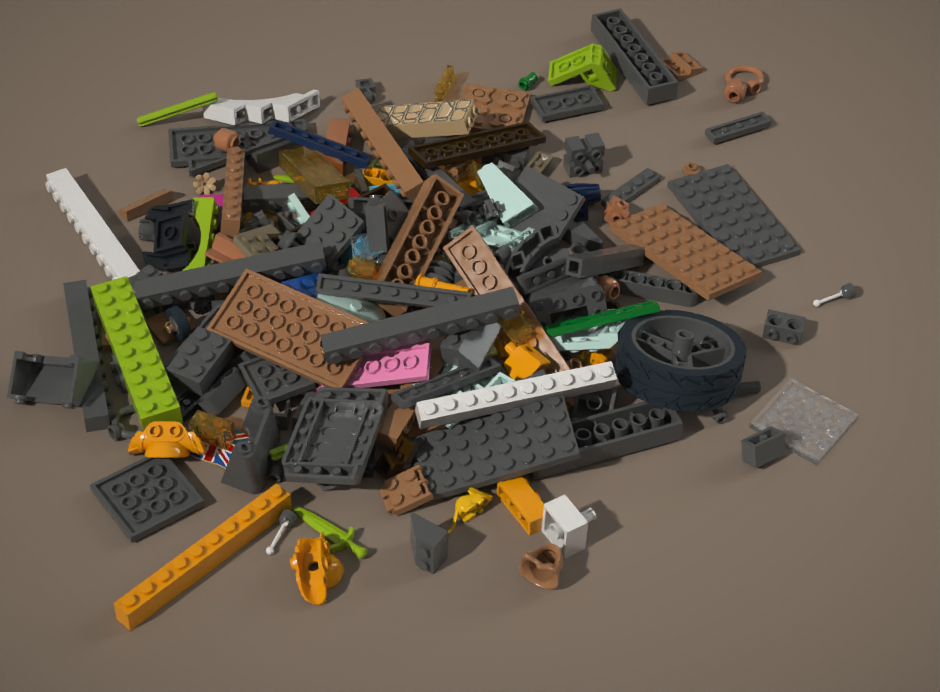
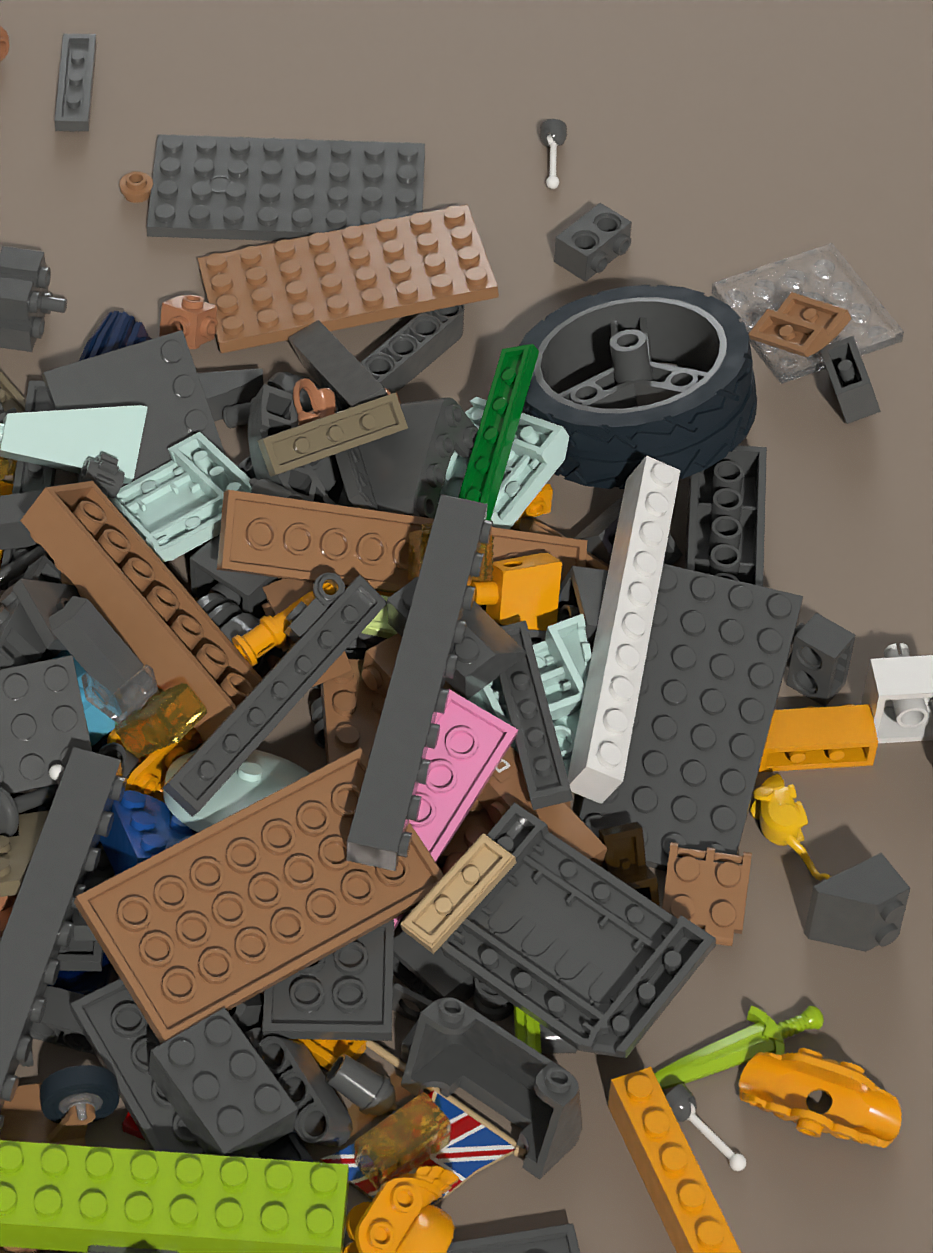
camera: 65 degrees left, 5 degrees up
dark grey plate [601,168,661,207] -> none
none -> dark tan plate [257,392,408,477]
none -> dark grey plate [284,573,345,643]
none -> nougat piece [293,378,336,426]
none -> dark grey piece [325,1053,401,1116]
none -> tan tile [400,833,516,954]
none -> medium nougat slope [748,292,851,357]
none -> dark grey brick [786,613,856,707]

